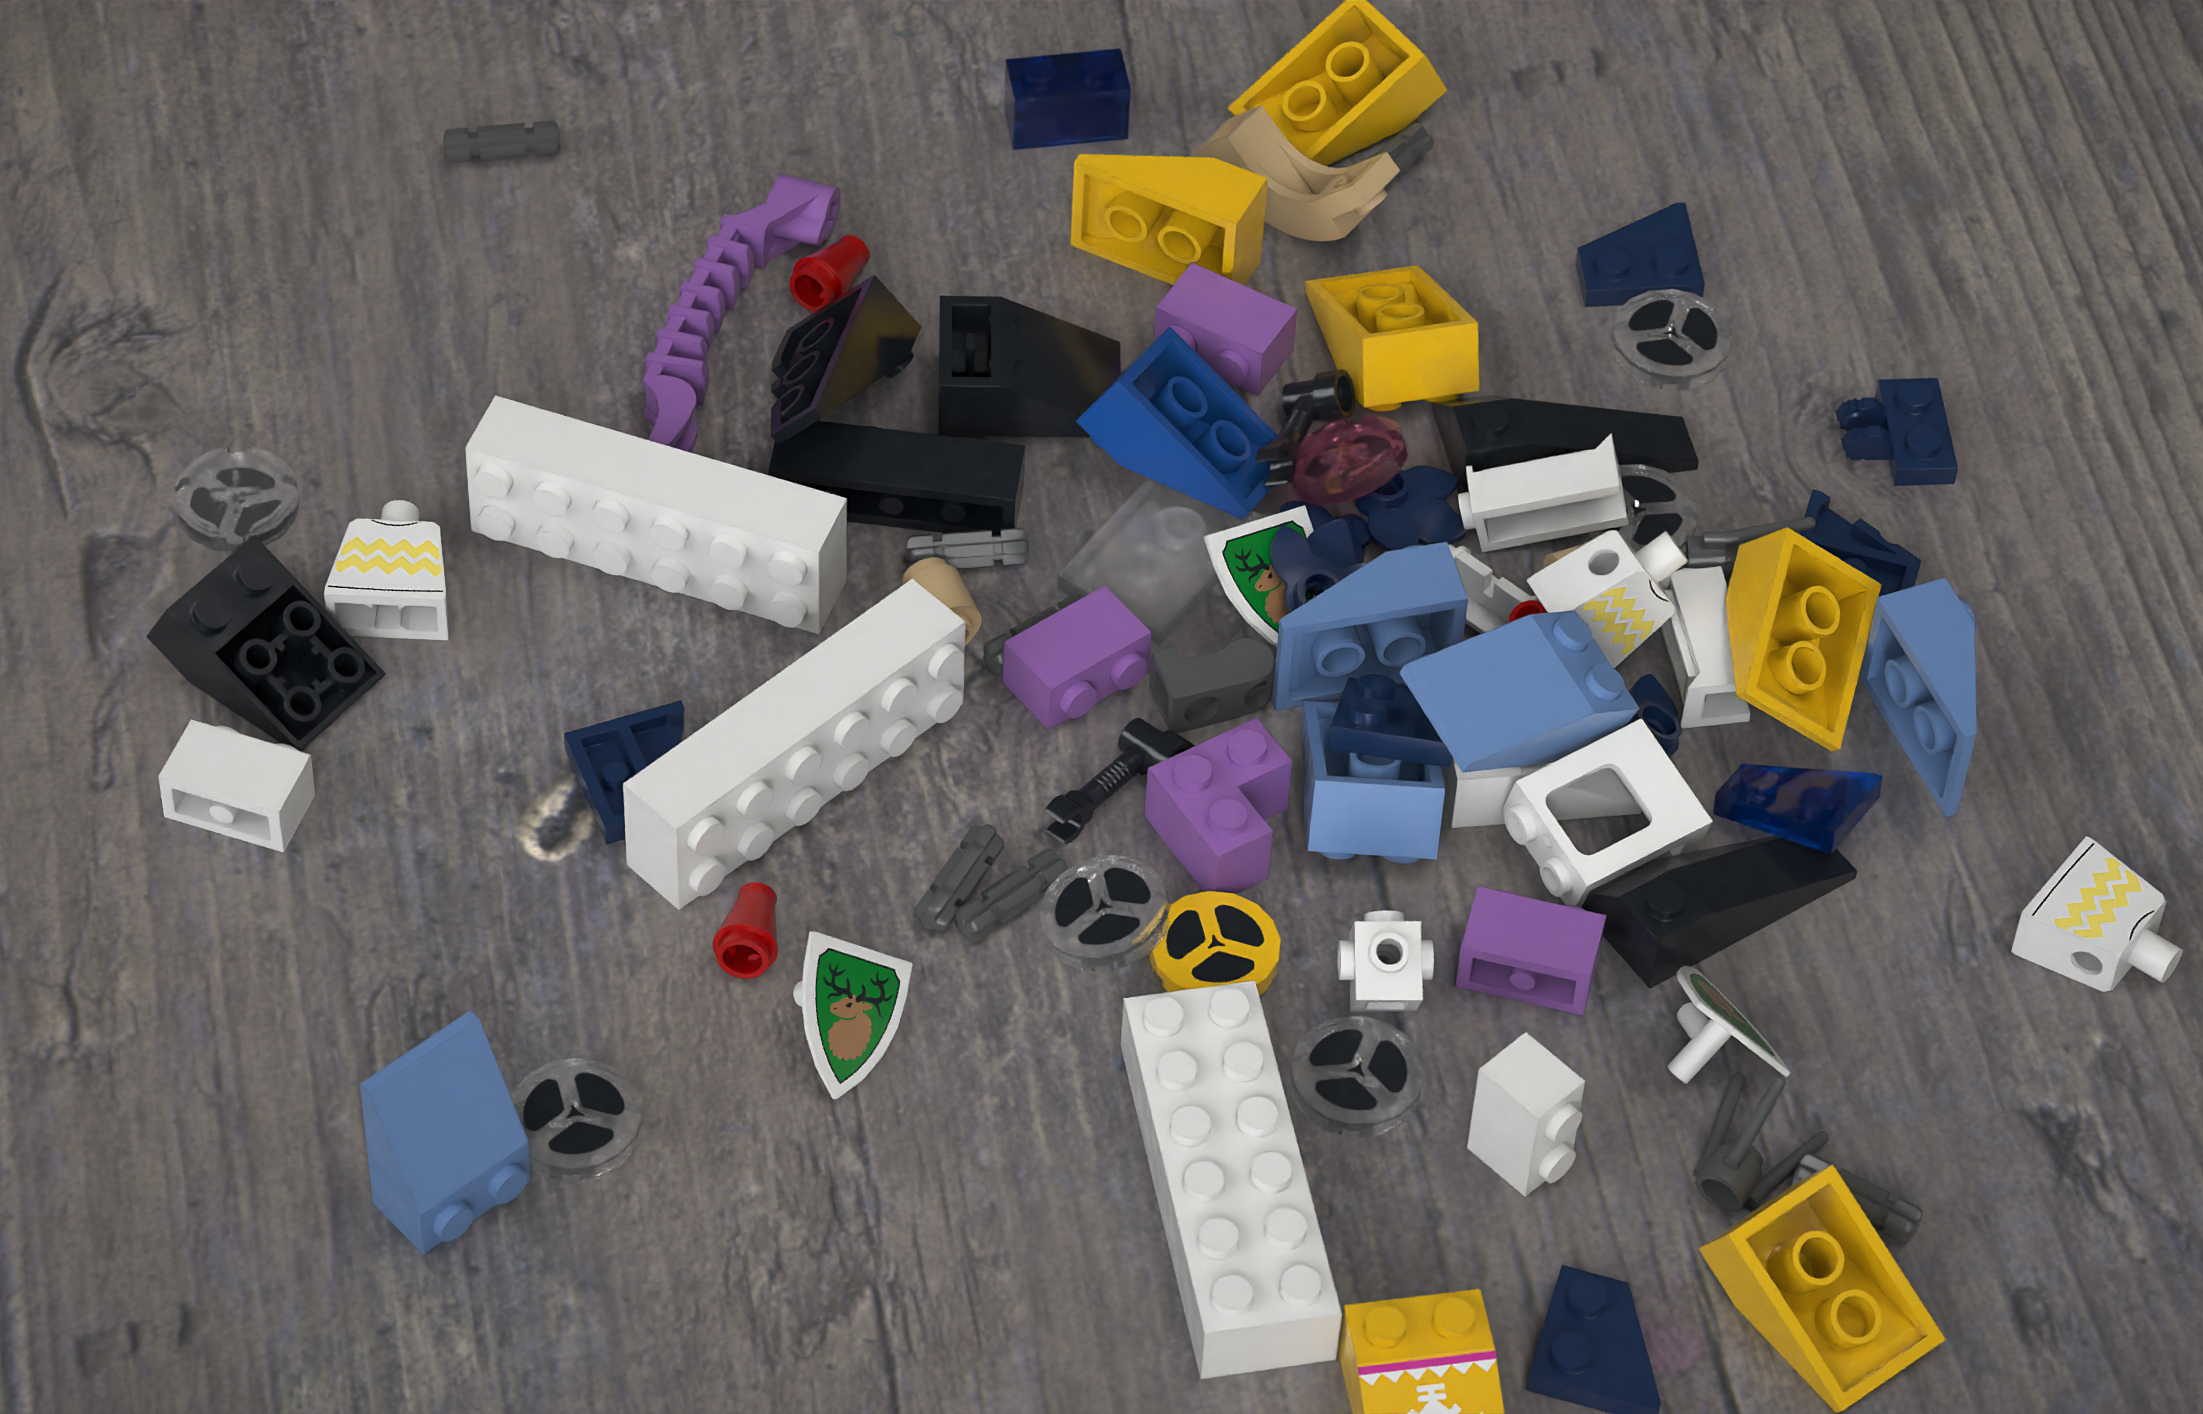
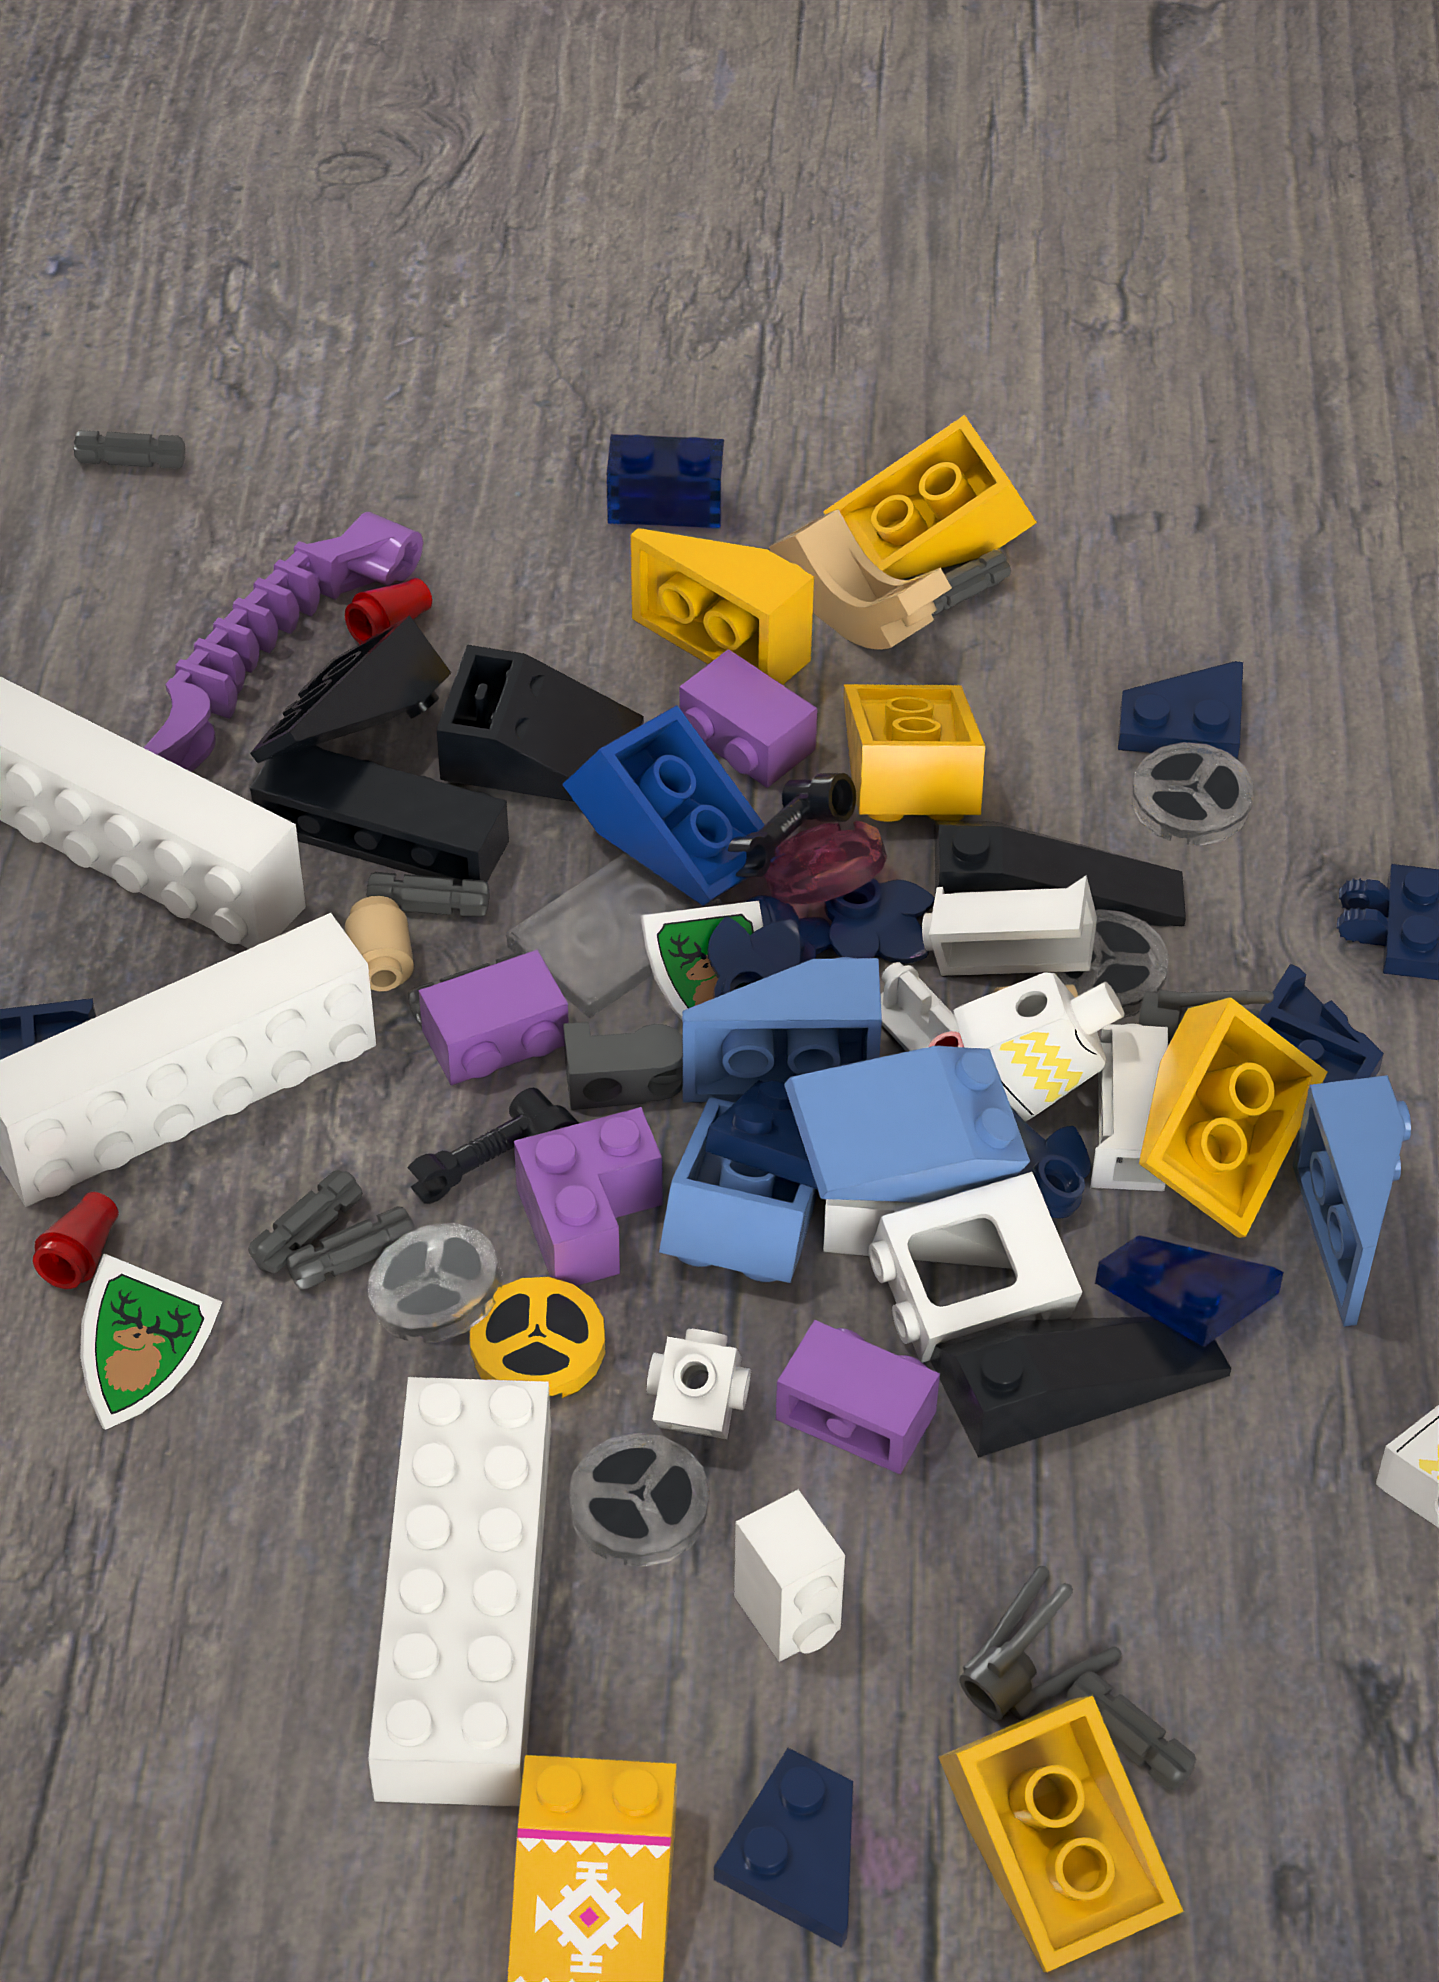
camera: 15 degrees right, 0 degrees up
white shield [1667,966,1791,1084] -> none

